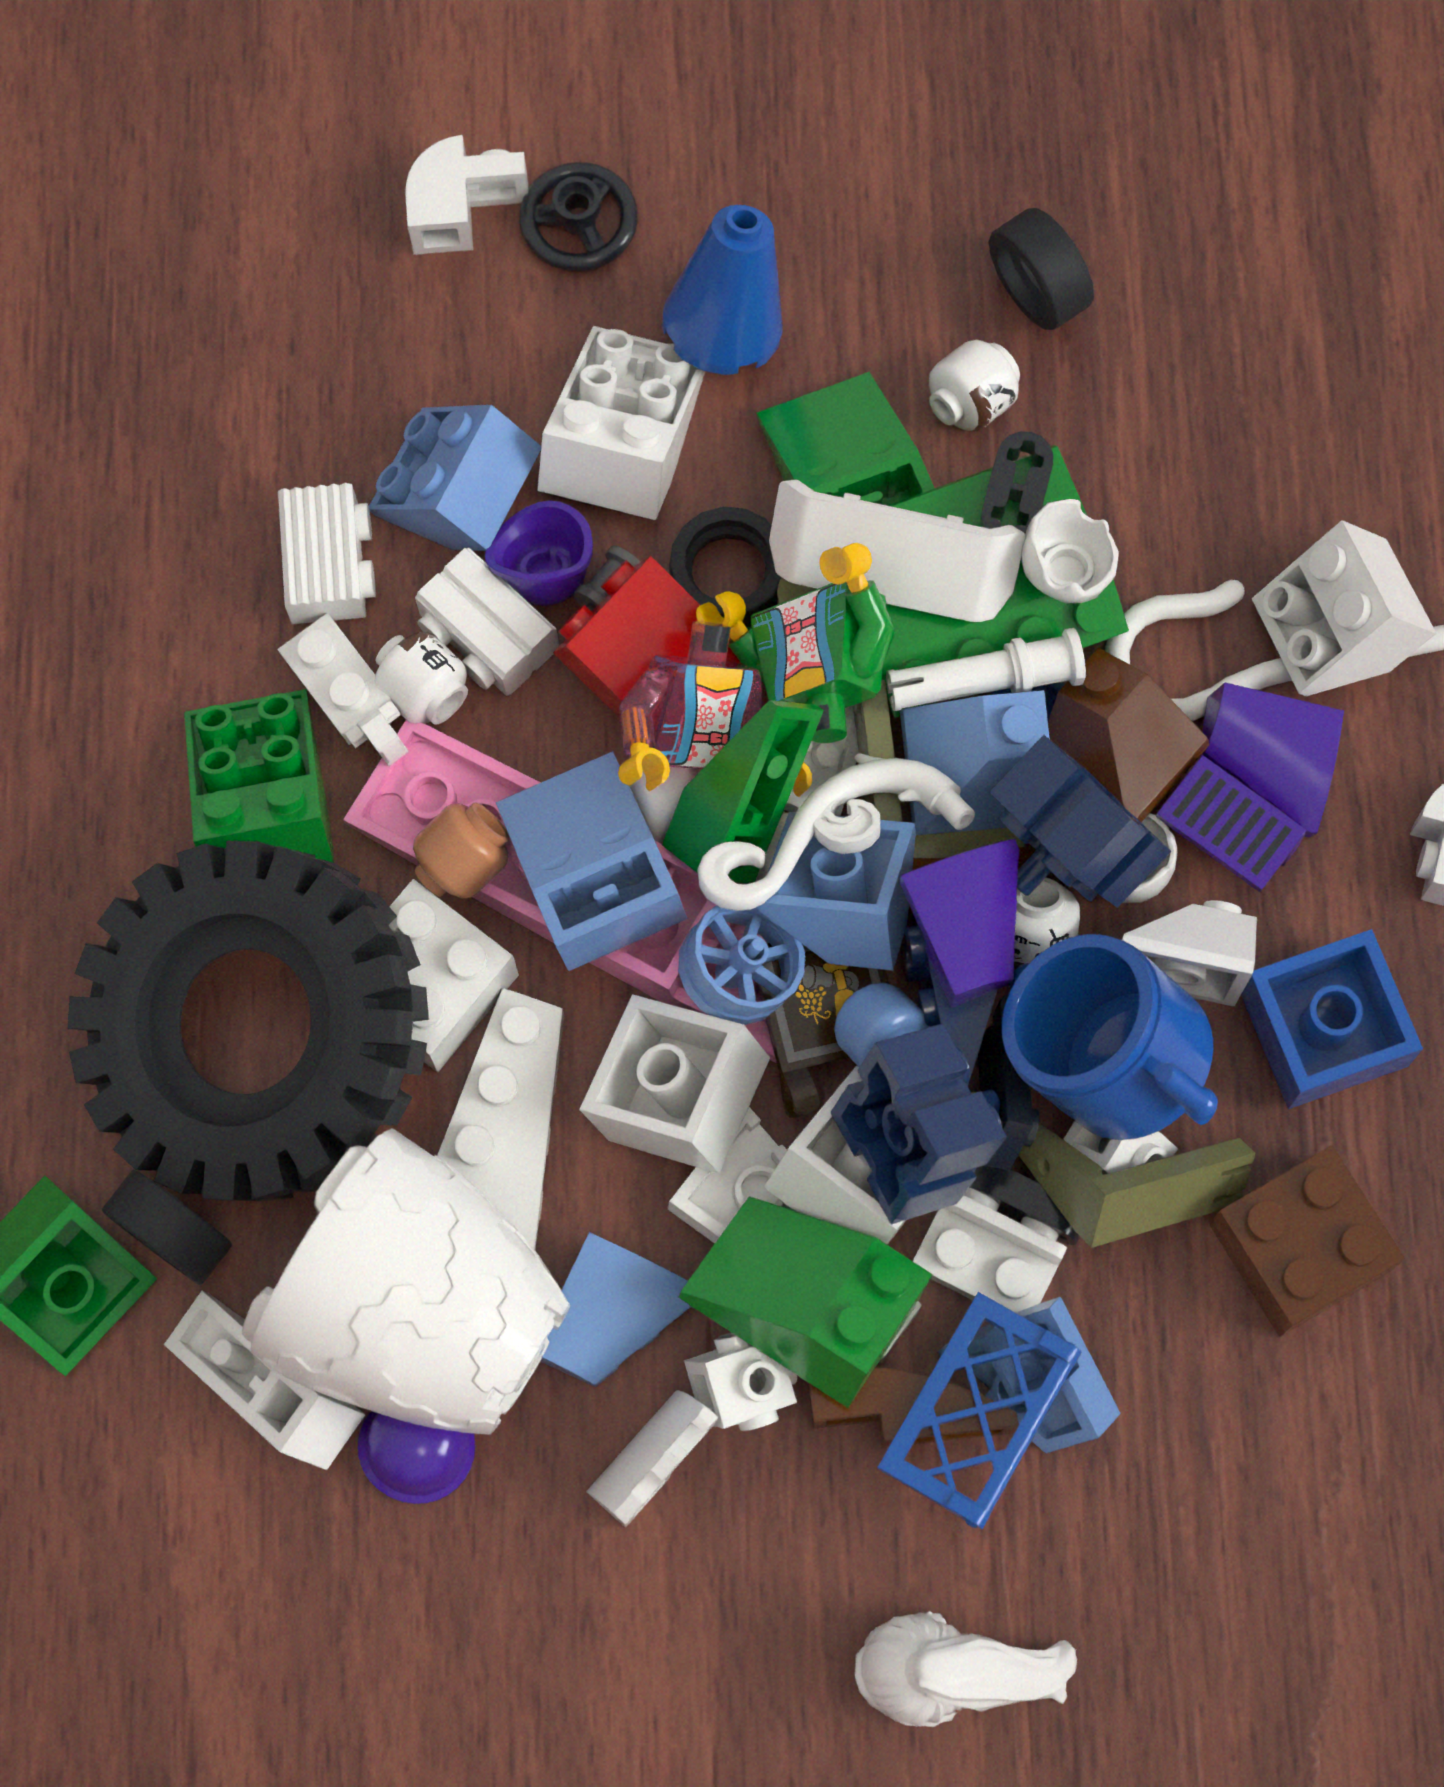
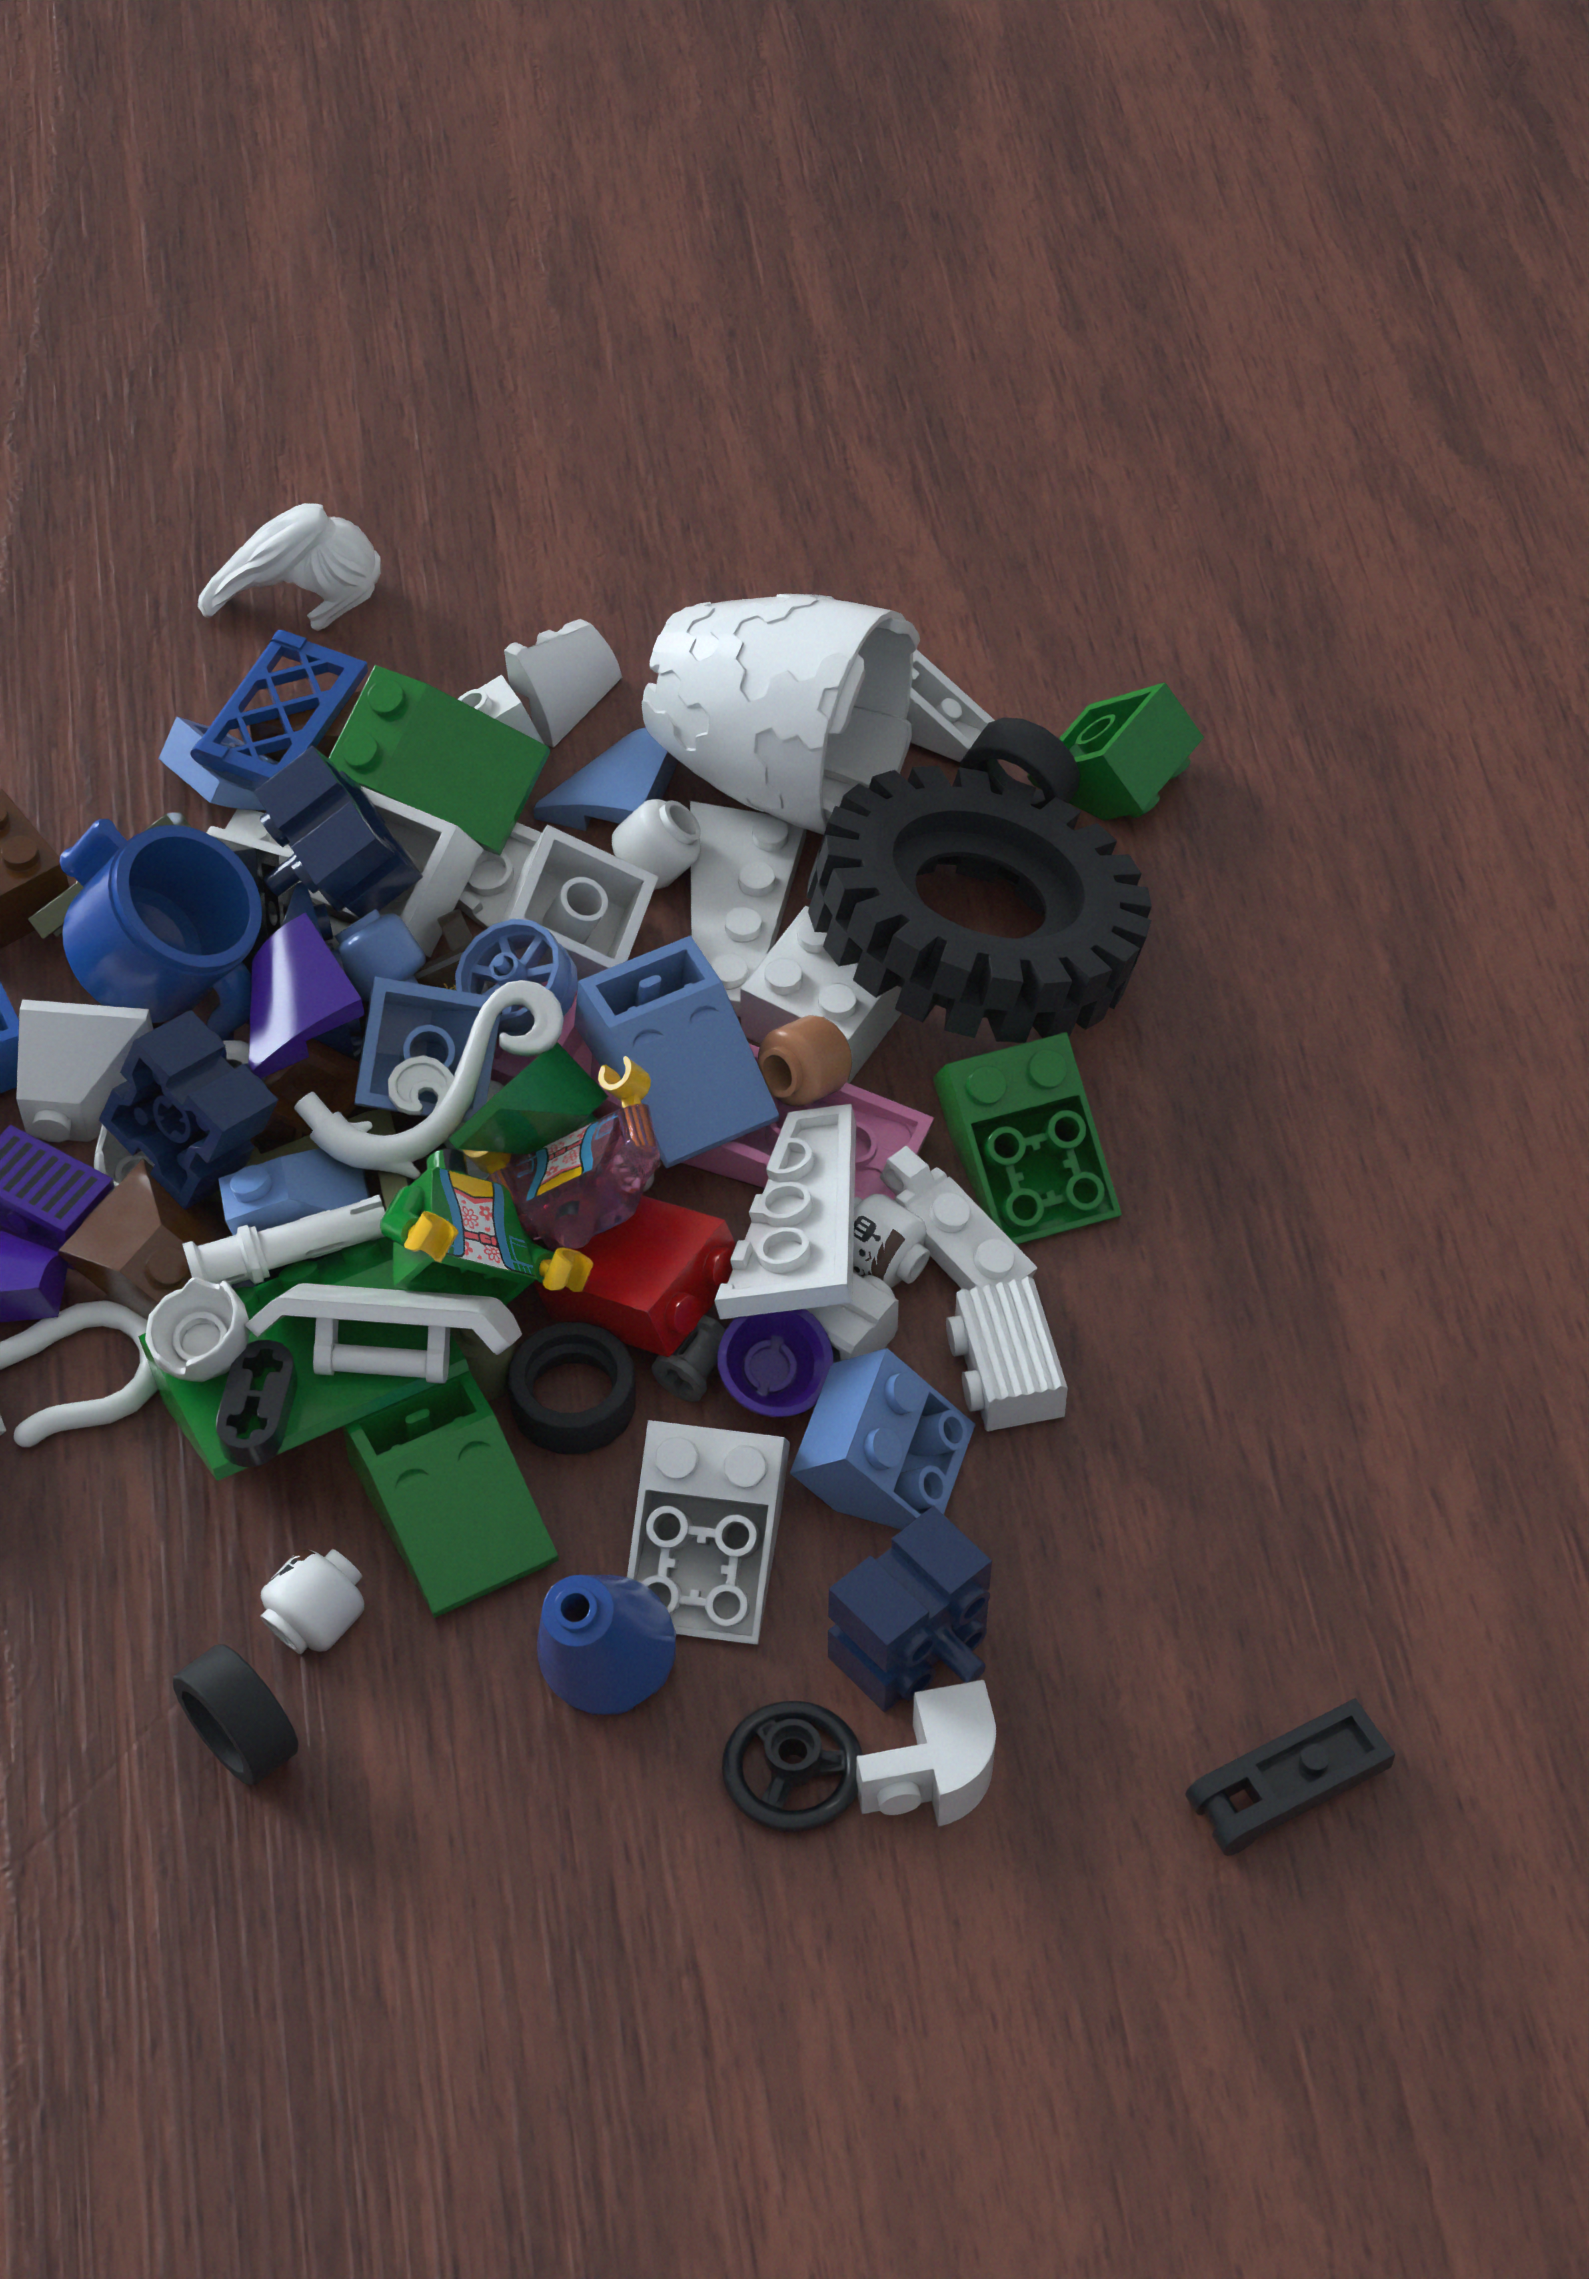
camera: 170 degrees right, 20 degrees down
none -> white head [612,799,701,889]
none -> white wing [714,1104,856,1319]
none -> dark blue brick [828,1506,992,1713]
none -> black plate [1185,1698,1395,1856]

